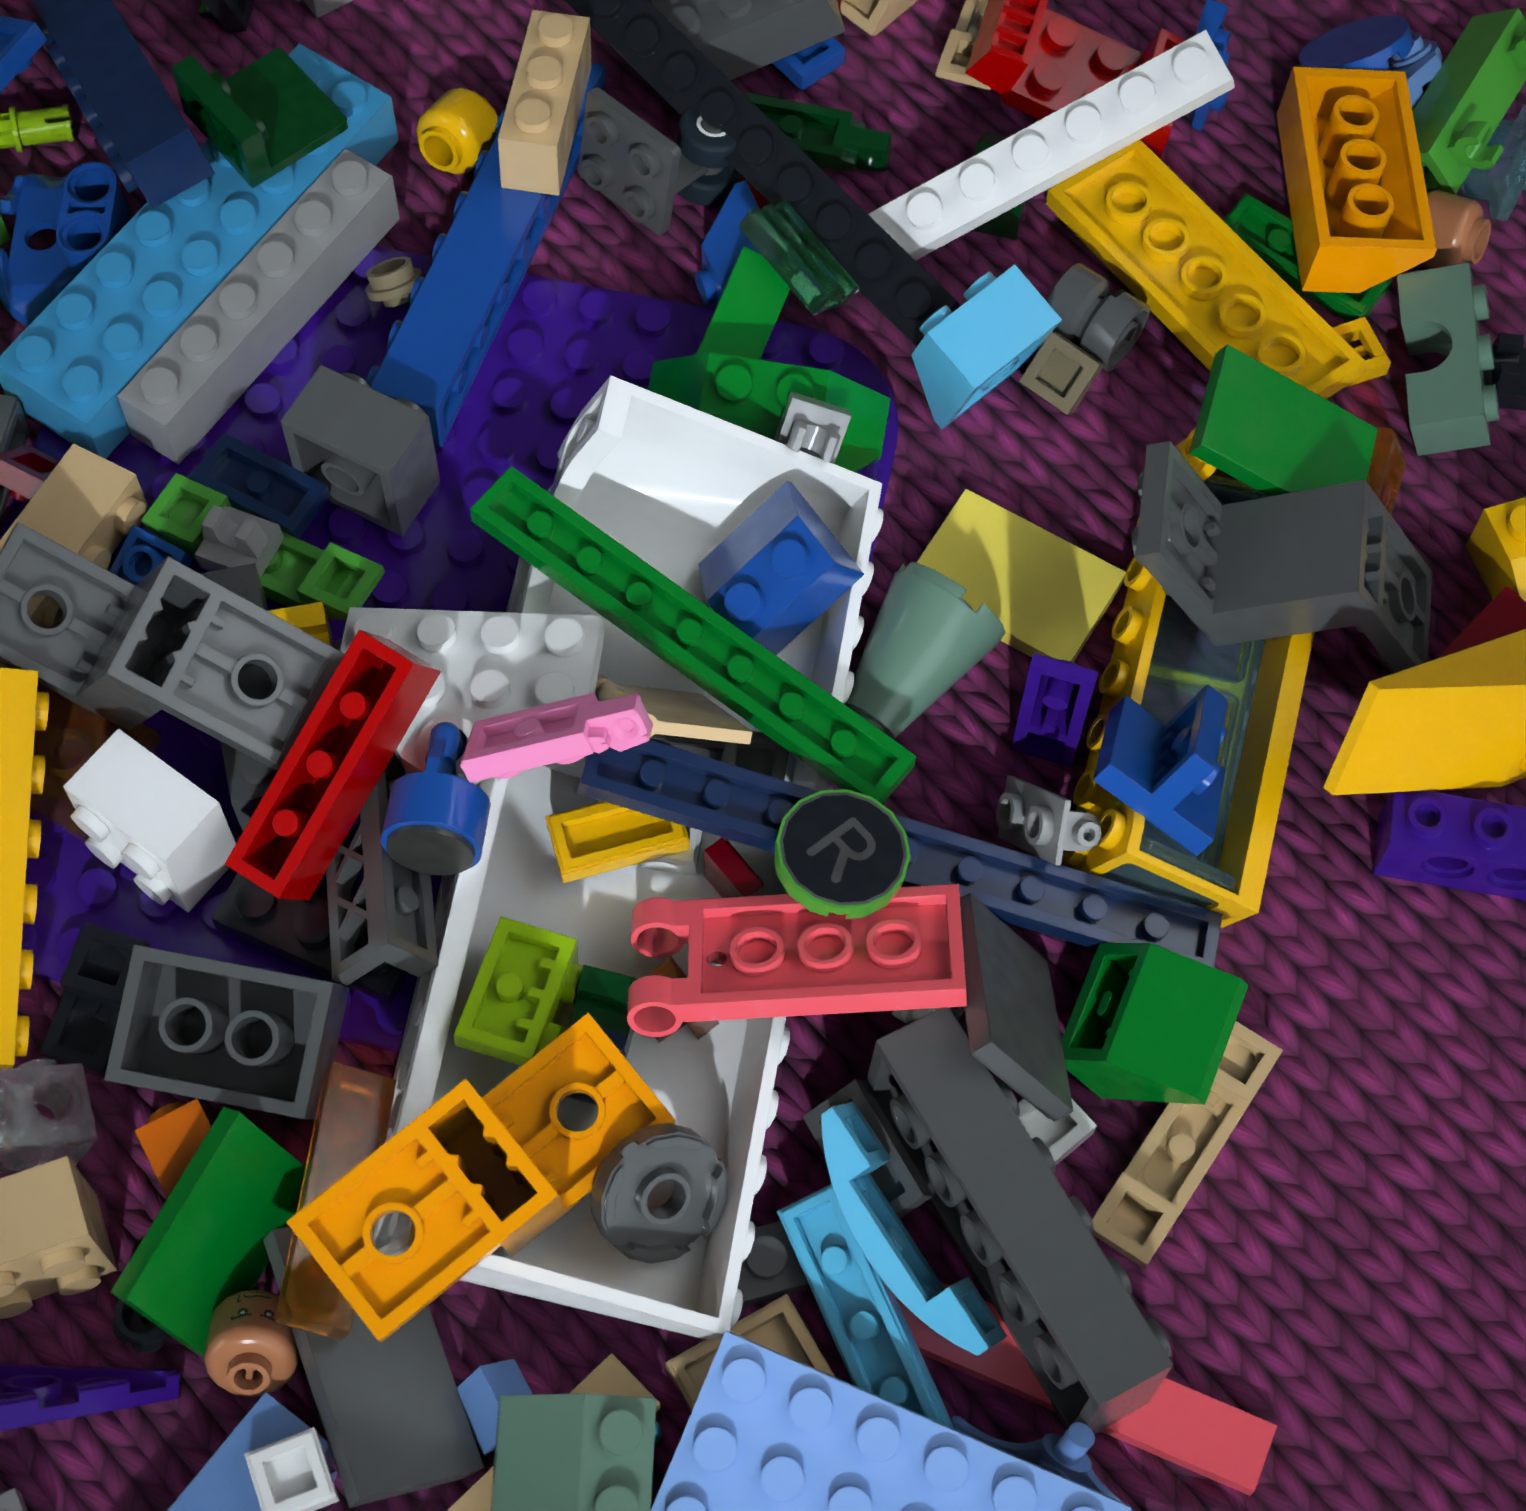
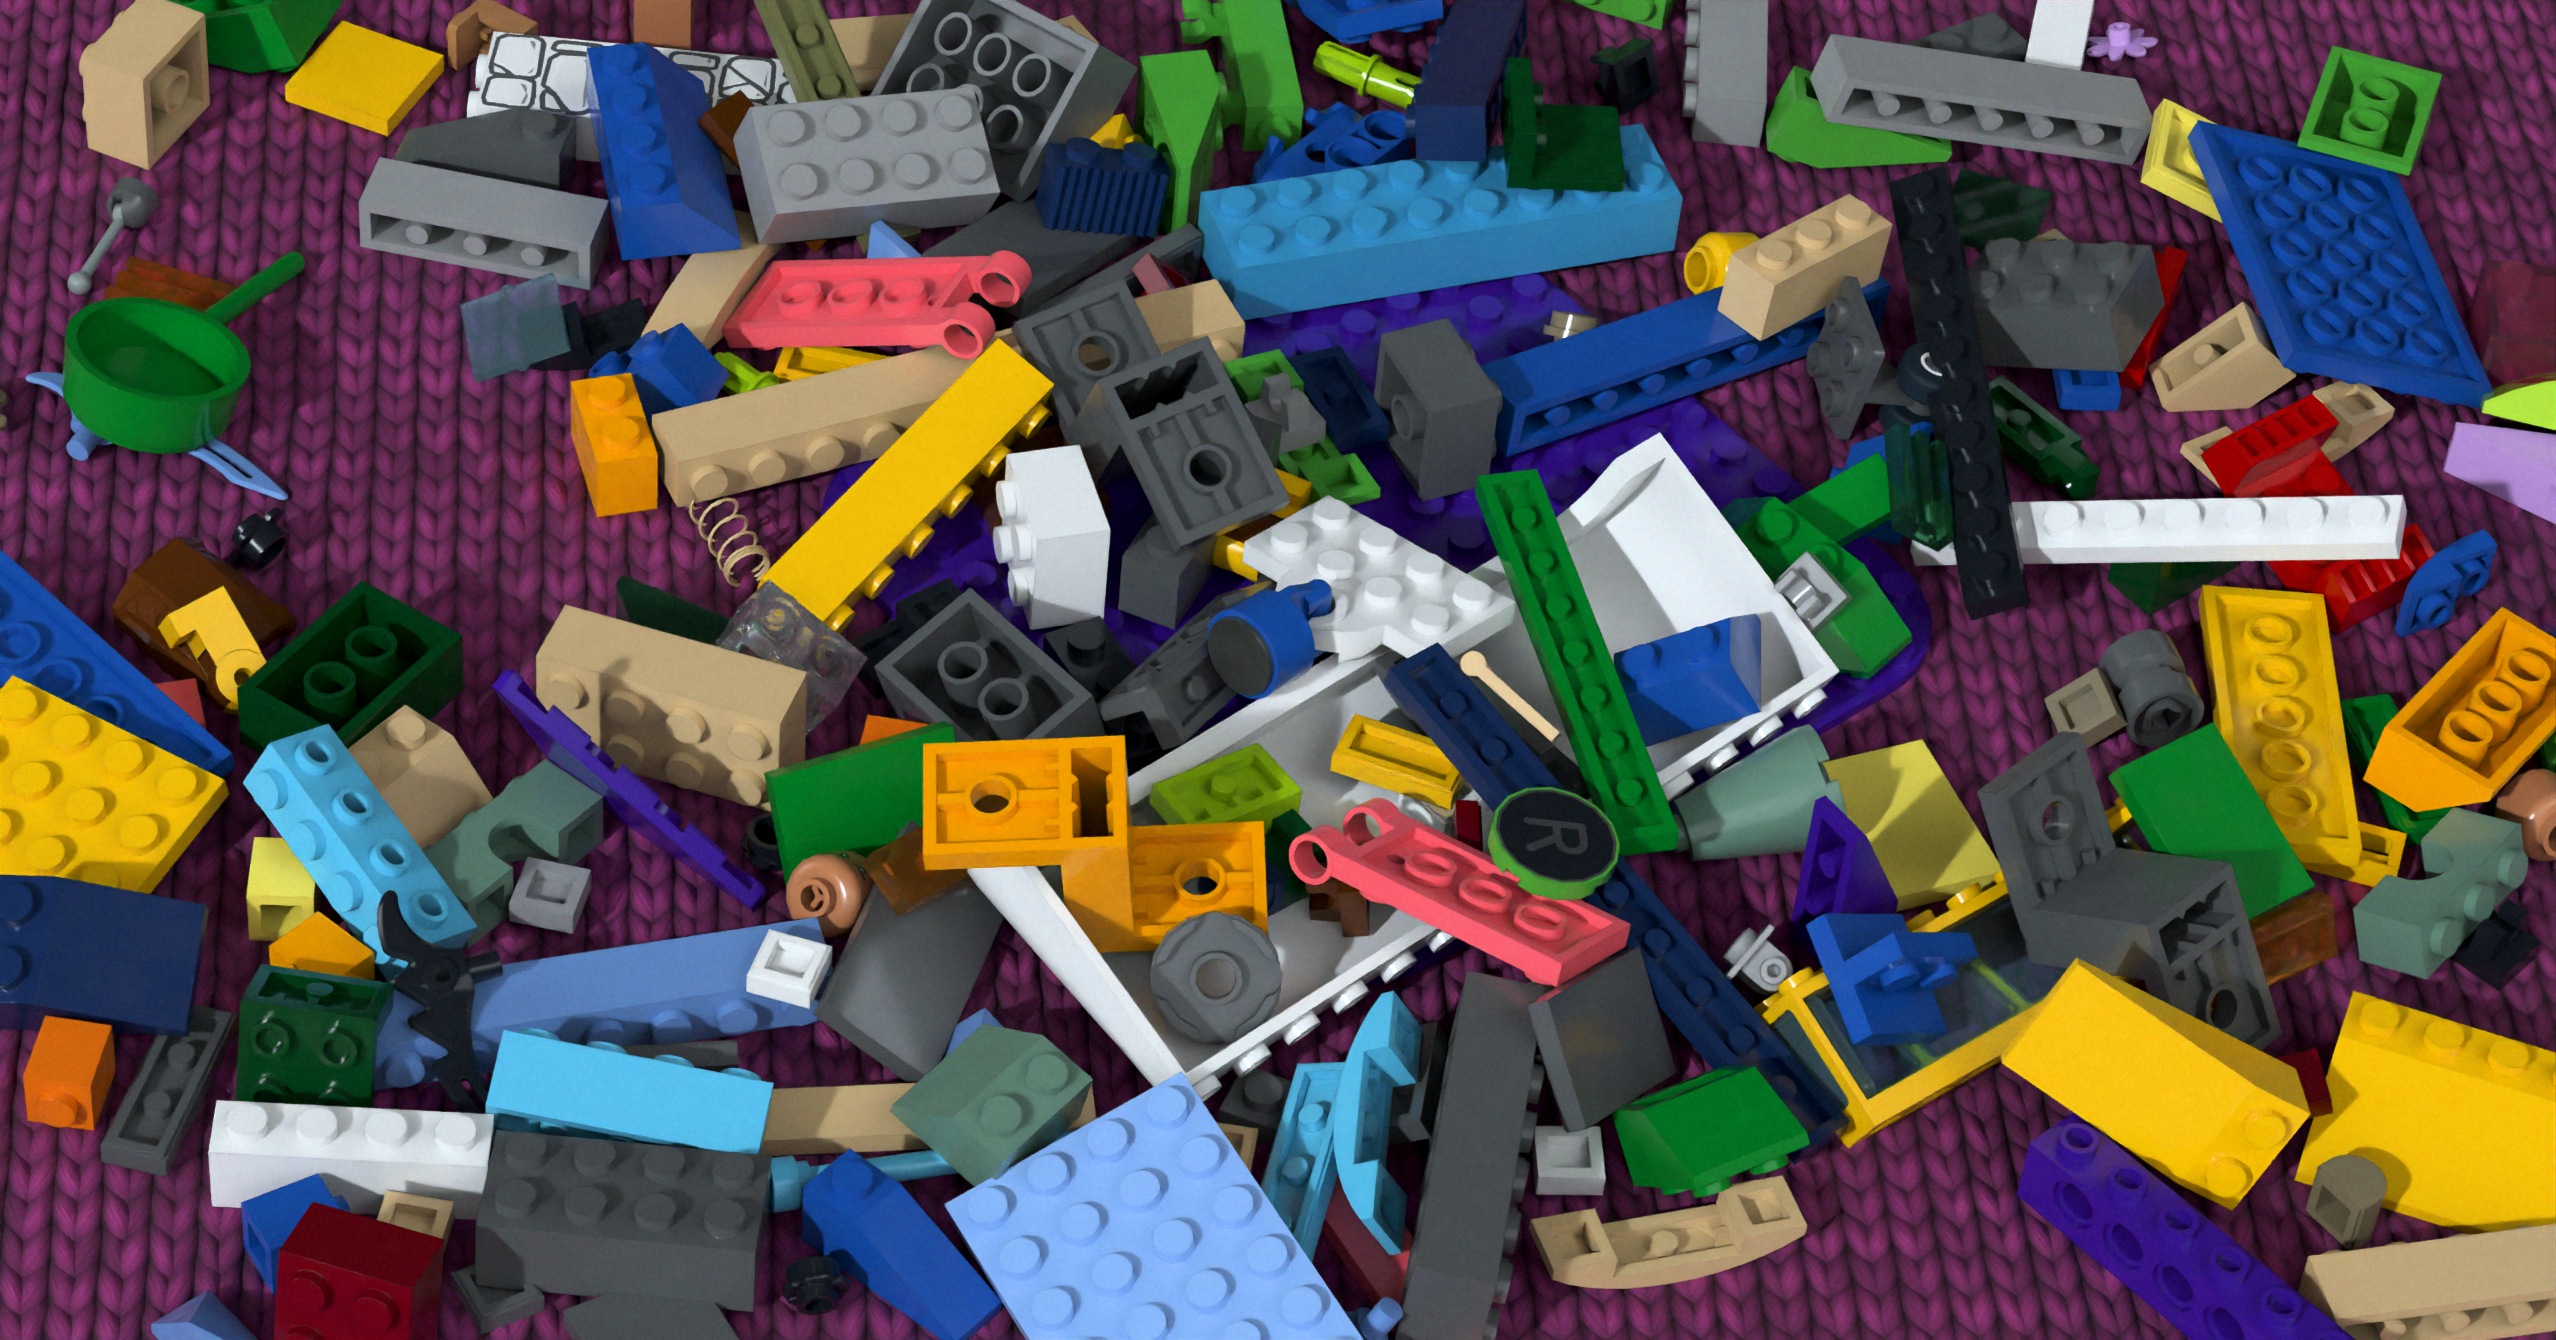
camera: 35 degrees right, 20 degrees down
light grey brick [117,148,400,465] -> none
red brick [225,629,441,900] -> none
bright pink hinge [460,692,653,783] -> none
medium azure slope [911,264,1062,430] -> none

